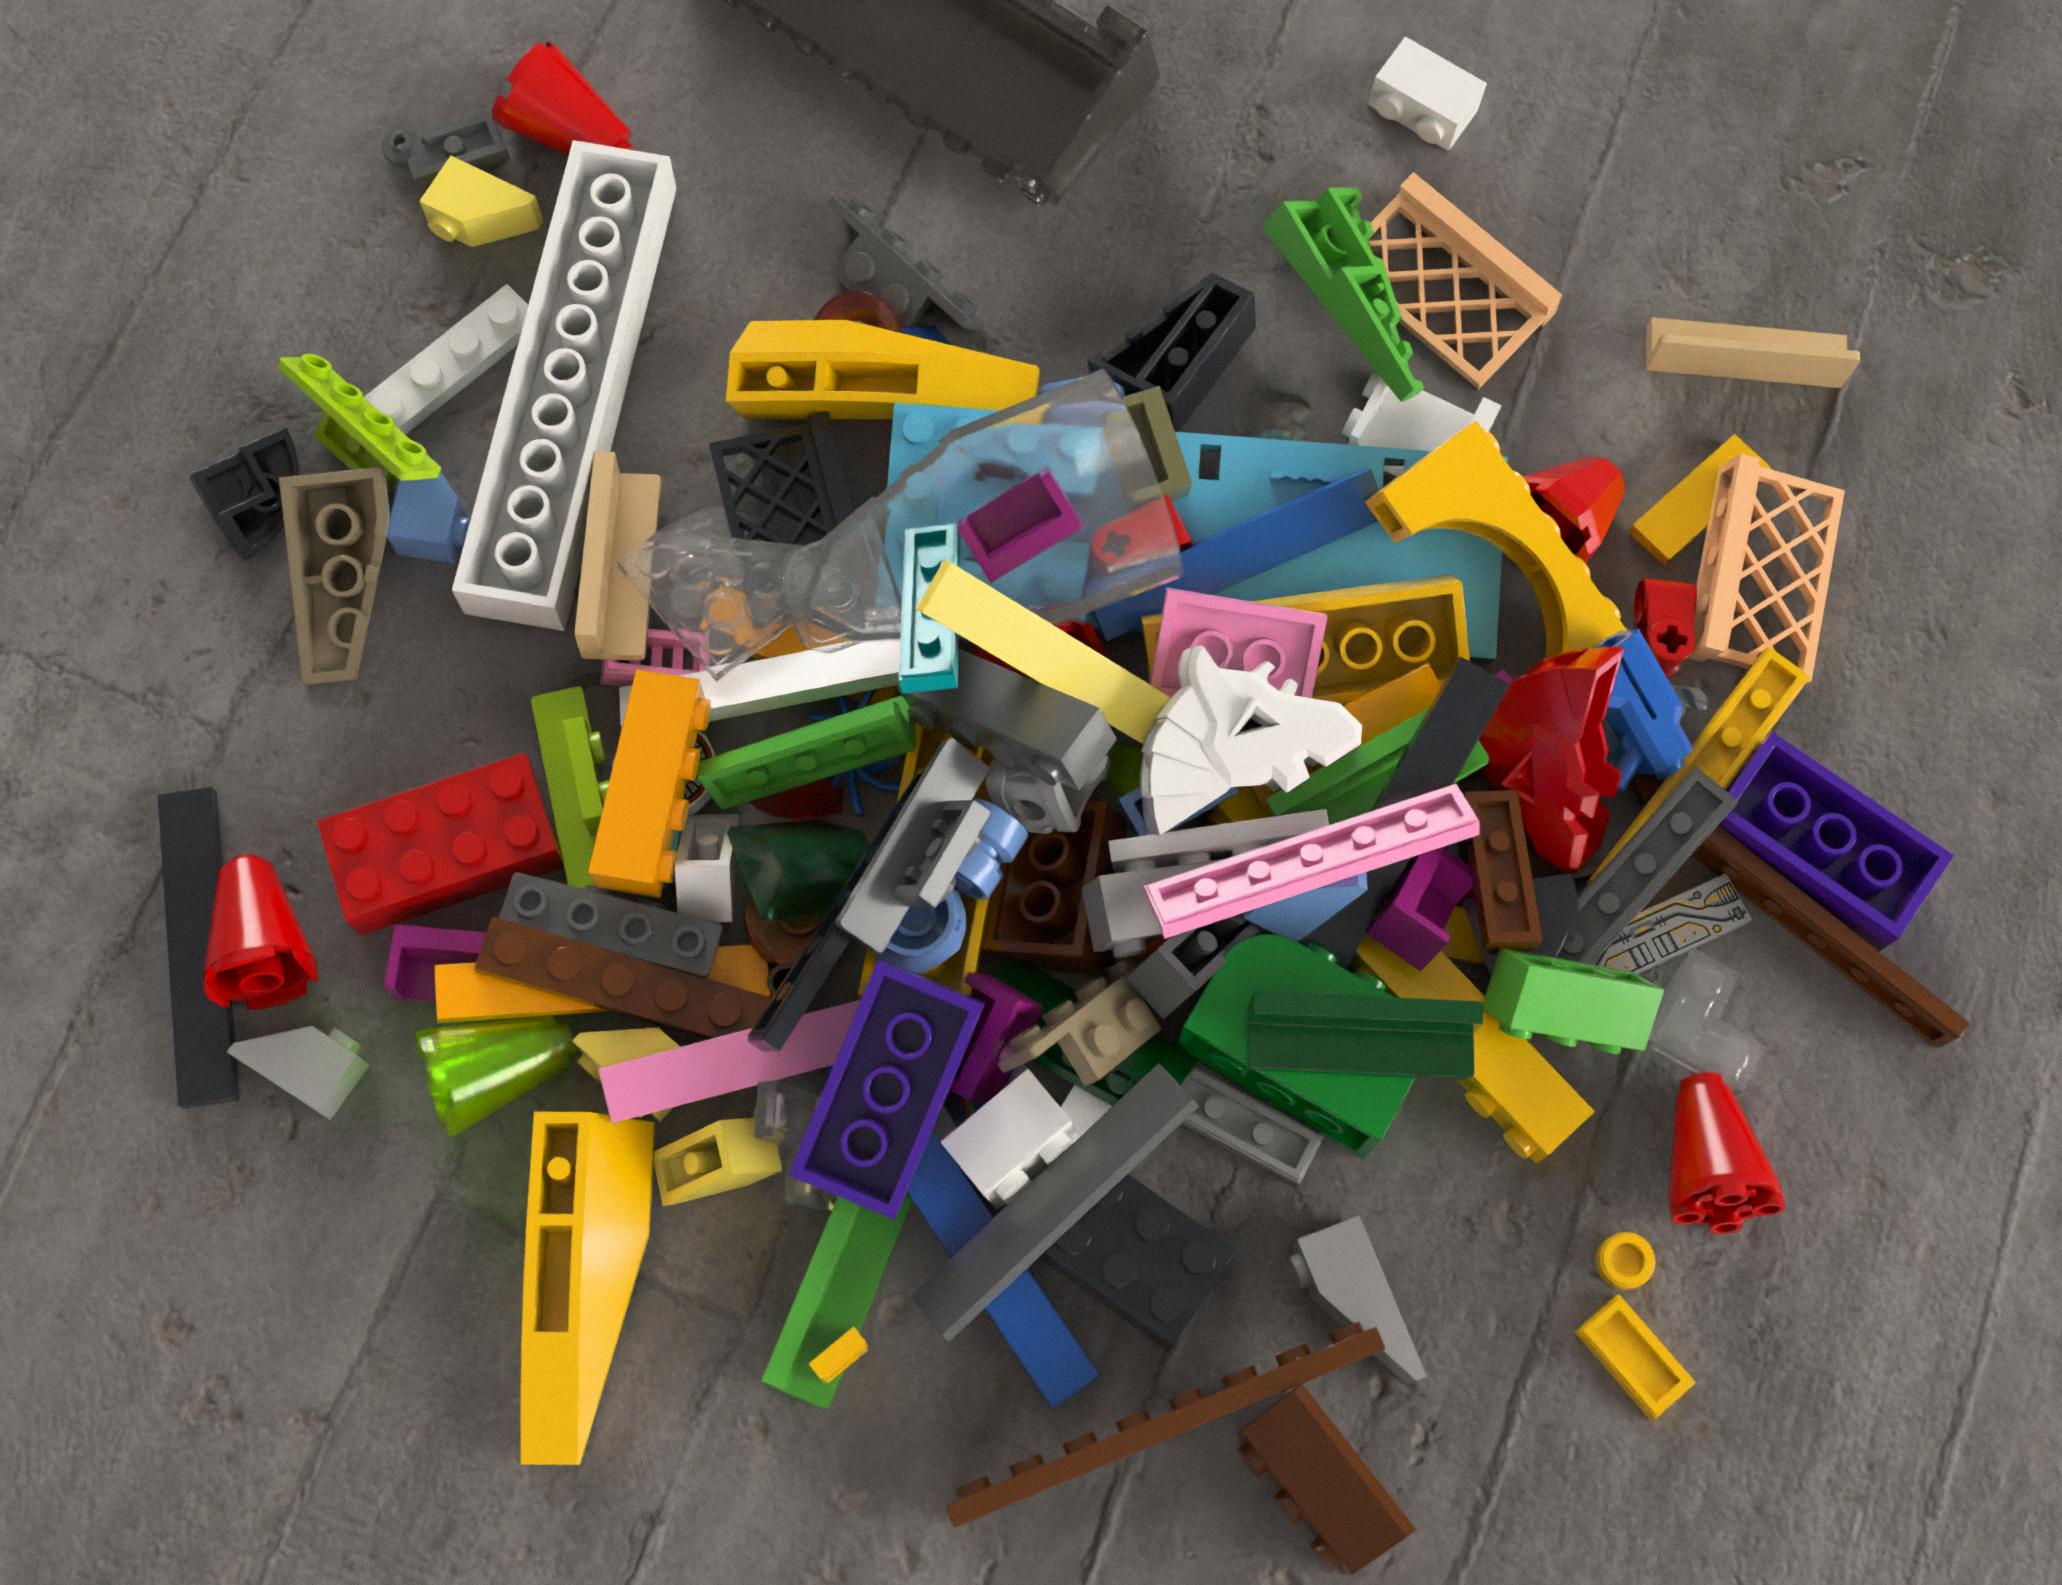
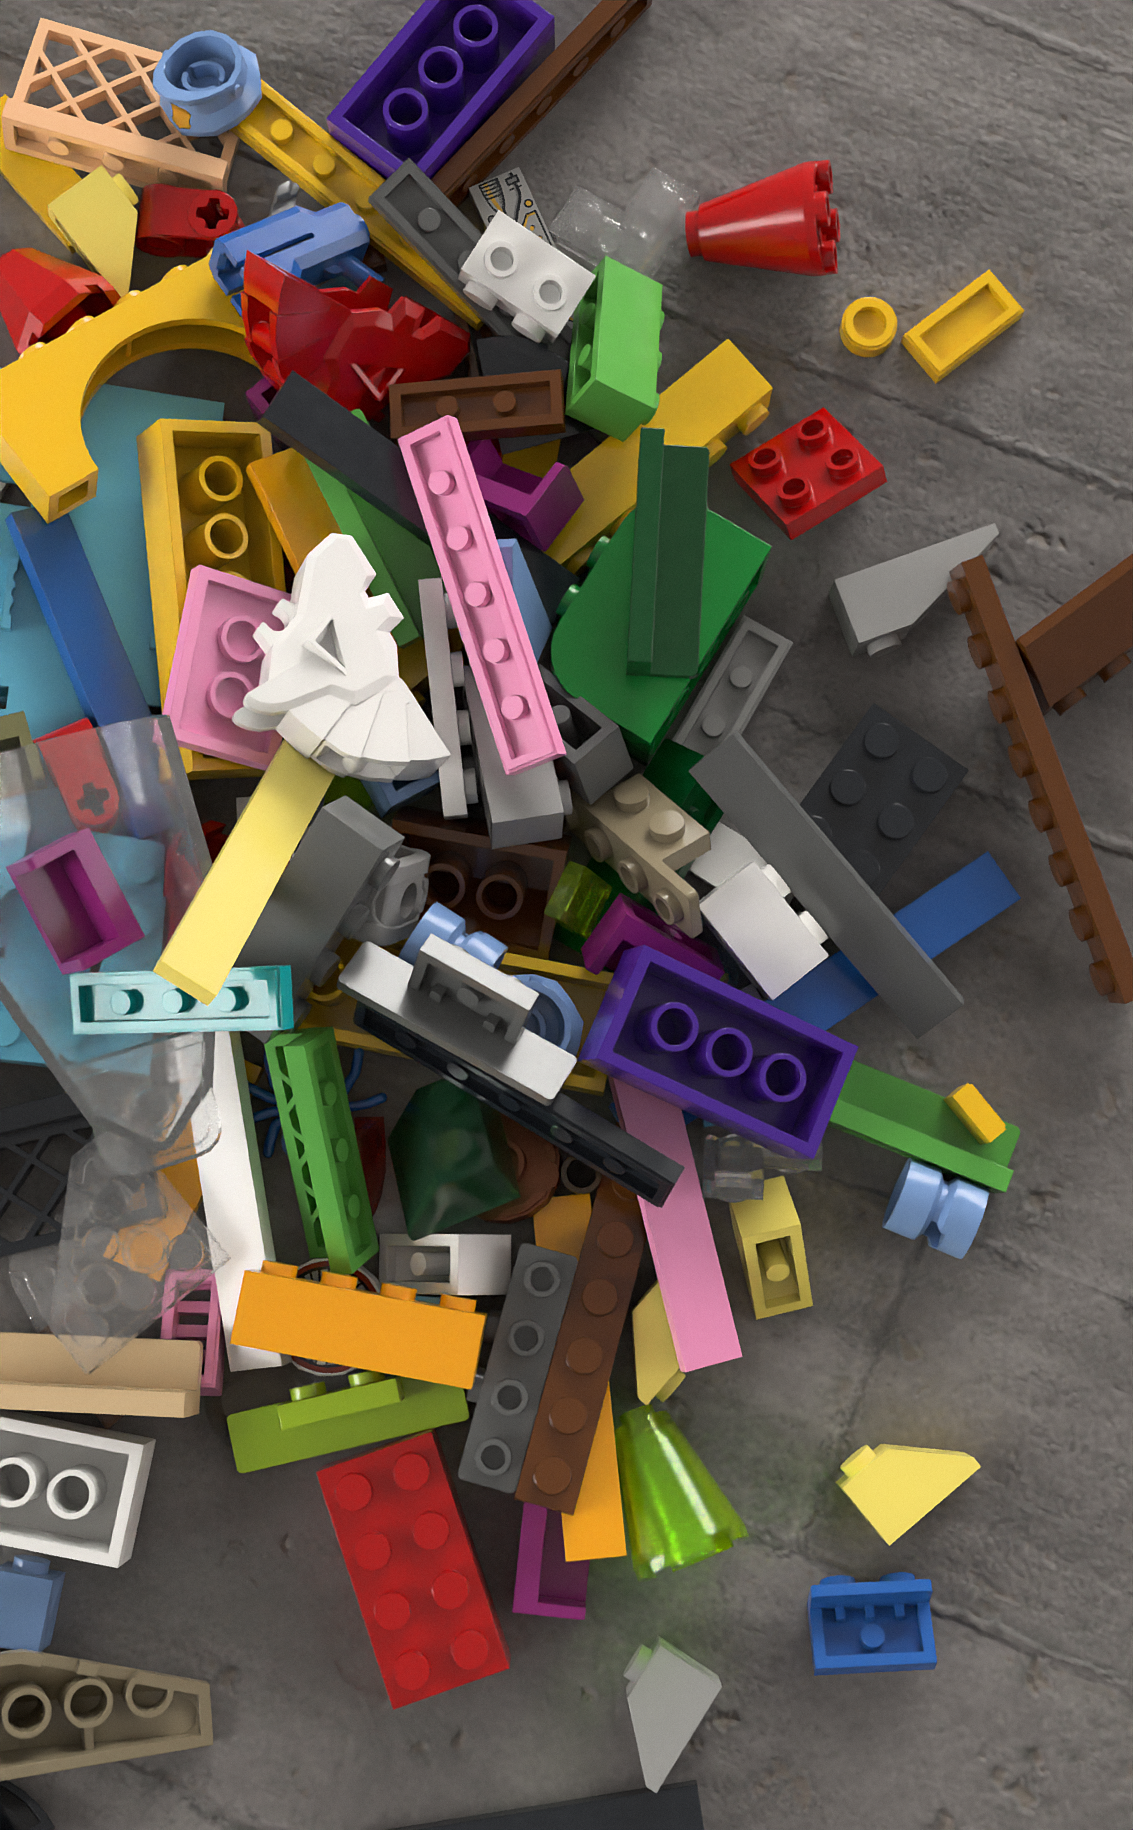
camera: 85 degrees left, 10 degrees up
red cone [203,854,318,1010] -> none
yellow wedge [520,1112,655,1465] -> none
none -> light yellow slope [47,165,139,297]
none -> medium blue hat [153,30,262,137]
none -> white brick [458,210,596,343]
none -> clear neon green tile [544,861,613,939]
none -> red plate [729,407,887,541]
none -> blue bracket [807,1572,937,1676]
none -> light yellow slope [836,1444,981,1546]
none -> medium blue wheel [882,1157,989,1259]

